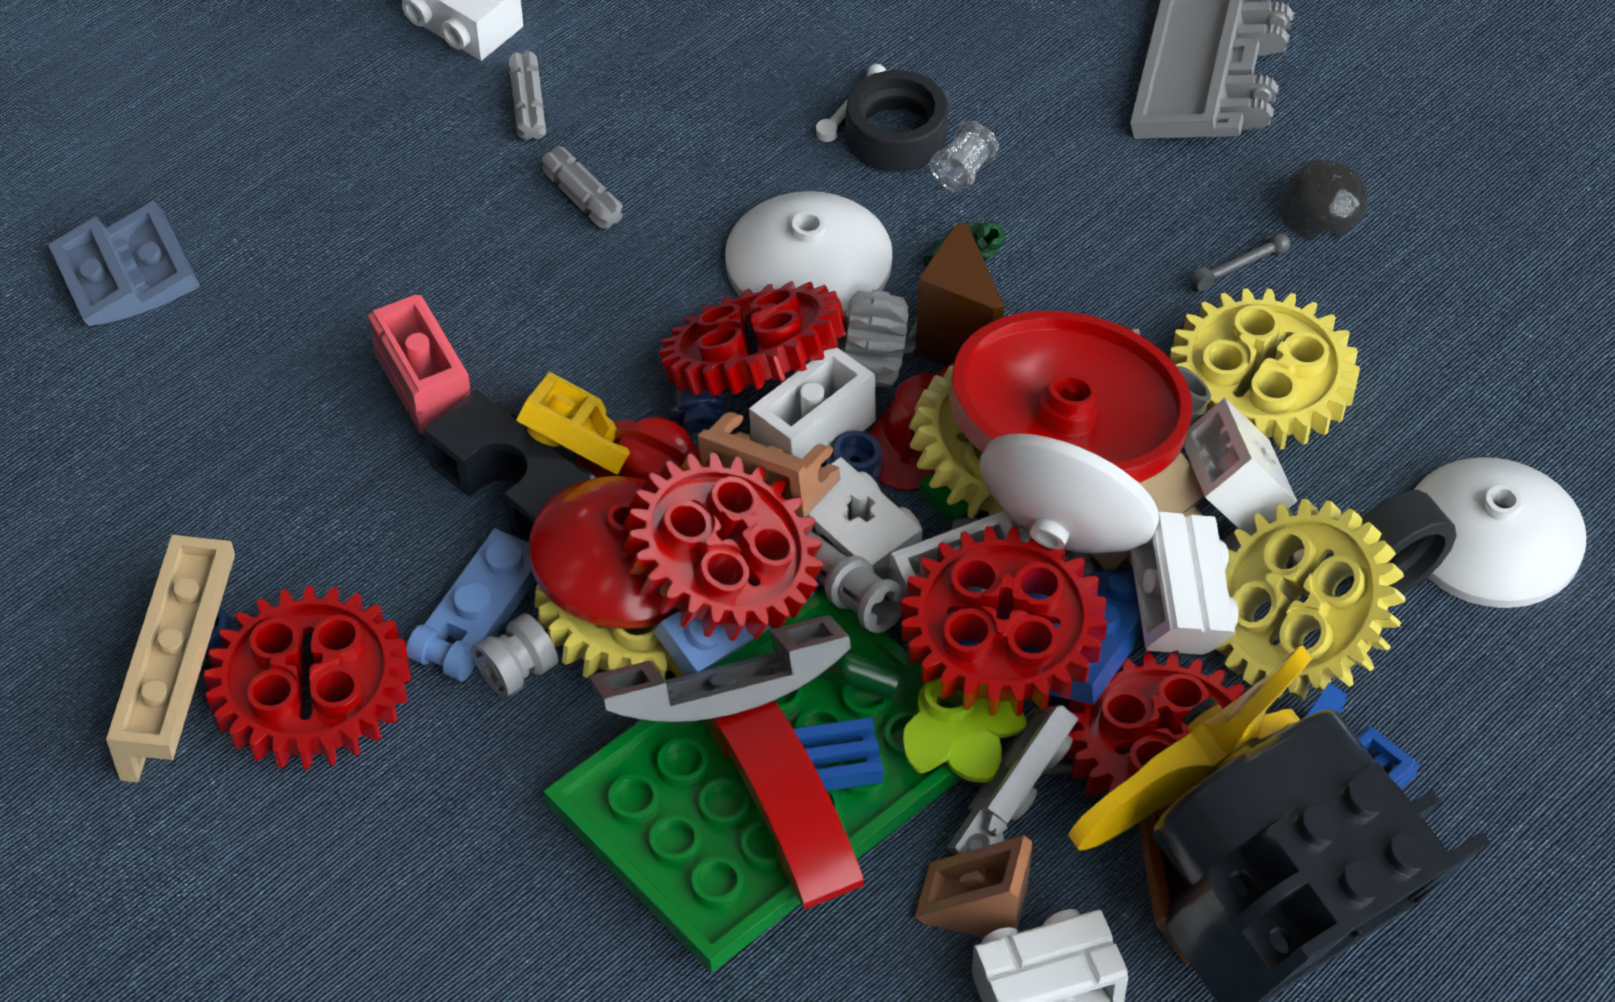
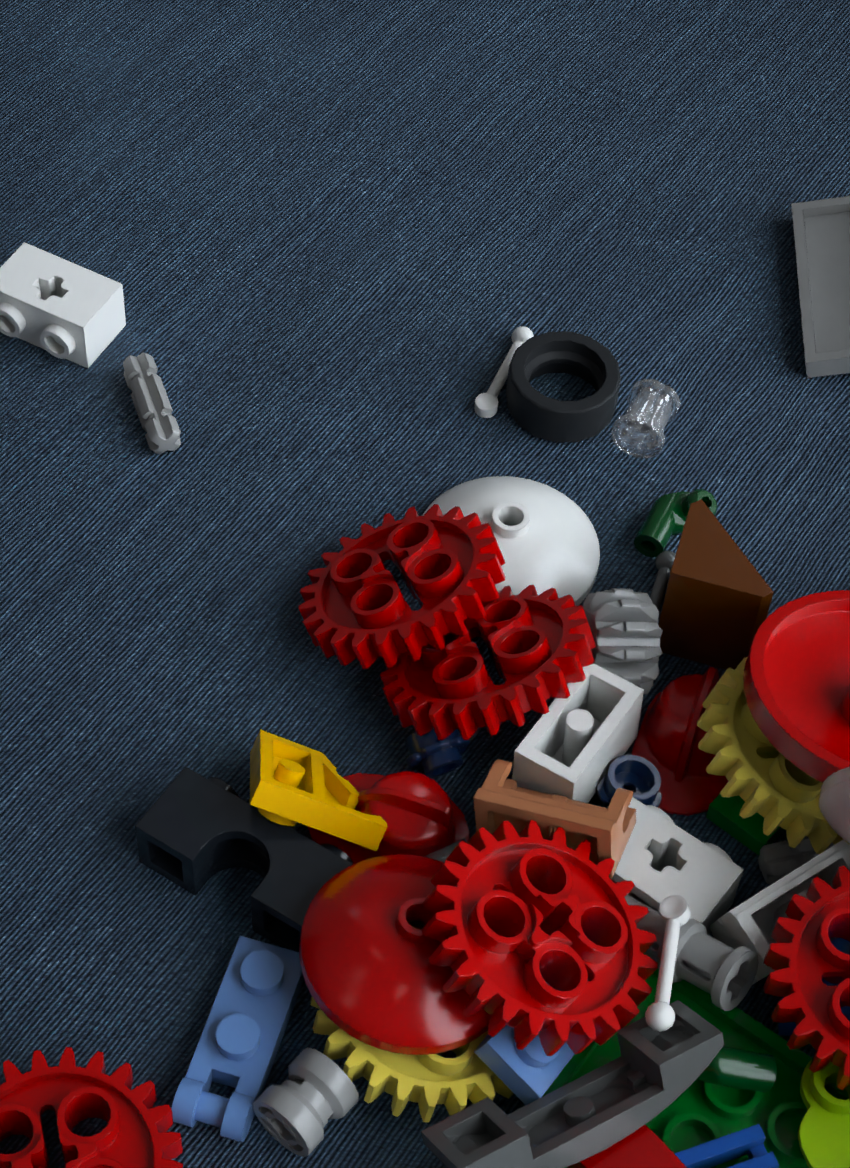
camera: 15 degrees left, 0 degrees up
coral brick [368,294,471,434] -> none
light grey axle [541,146,623,229] -> none
none -> red gear [298,504,506,669]
none -> white hinge [645,895,691,1032]

